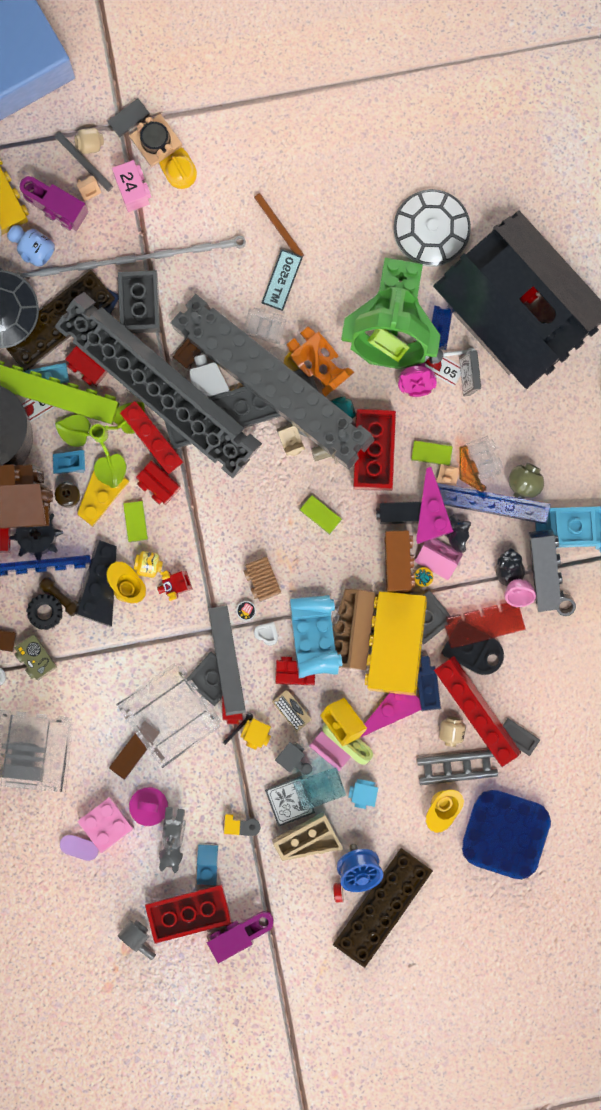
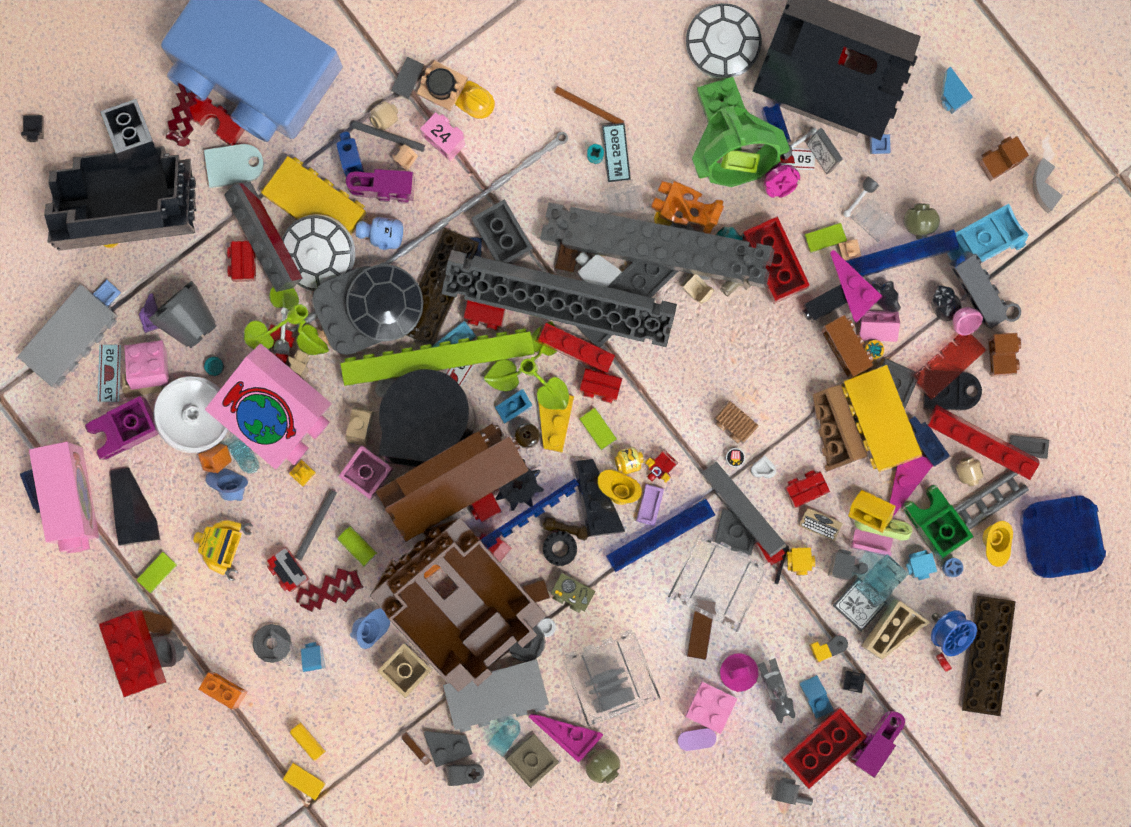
camera: 25 degrees left, 0 degrees up
medium azure piece [289,595,342,678] -> none
lime tile [299,495,342,535] -> none
clear orange tile [459,445,487,492] -> none
none -> blue torso [336,132,364,177]
none -> teal bush [587,144,604,164]
none -> clear blue plate [606,499,715,573]
none -> lavender tile [636,484,664,526]
none -> black tile [842,670,866,693]
none -> hinge [843,176,879,217]
none -> medium blue plate [870,134,891,154]
none -> green brick [902,484,974,561]
none -> medium blue wheel [942,558,963,577]
none -> dark orange brick [988,333,1022,377]

